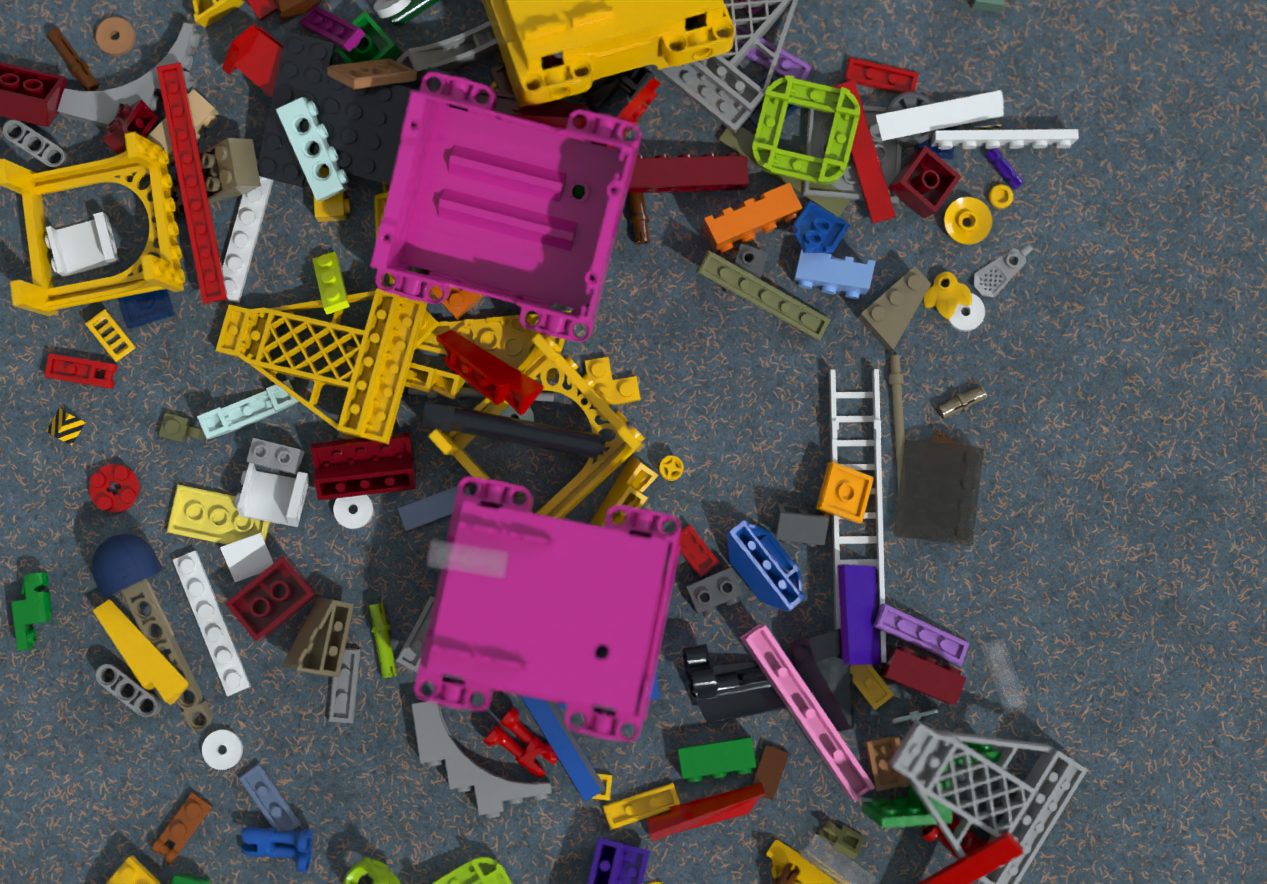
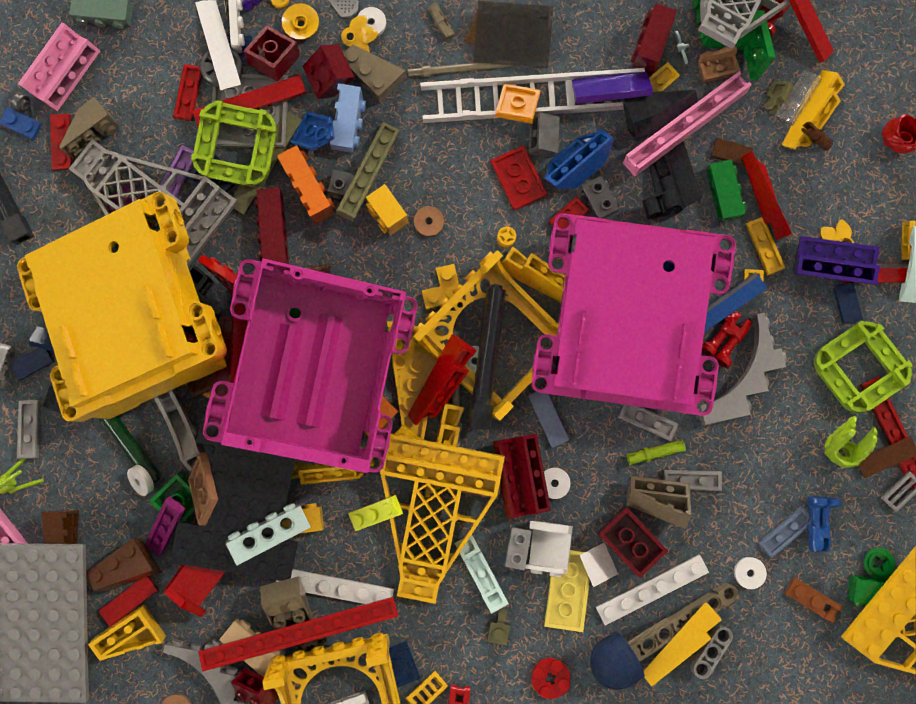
camera: 90 degrees left, 0 degrees up
clear plate [428,540,509,578] -> none
medium lavender tile [873,604,969,666] -> none
none -> dark red brick [303,44,354,99]
none -> yellow brick [366,184,409,236]
none -> medium nougat piece [414,206,444,237]
none -> red tile [490,145,548,211]

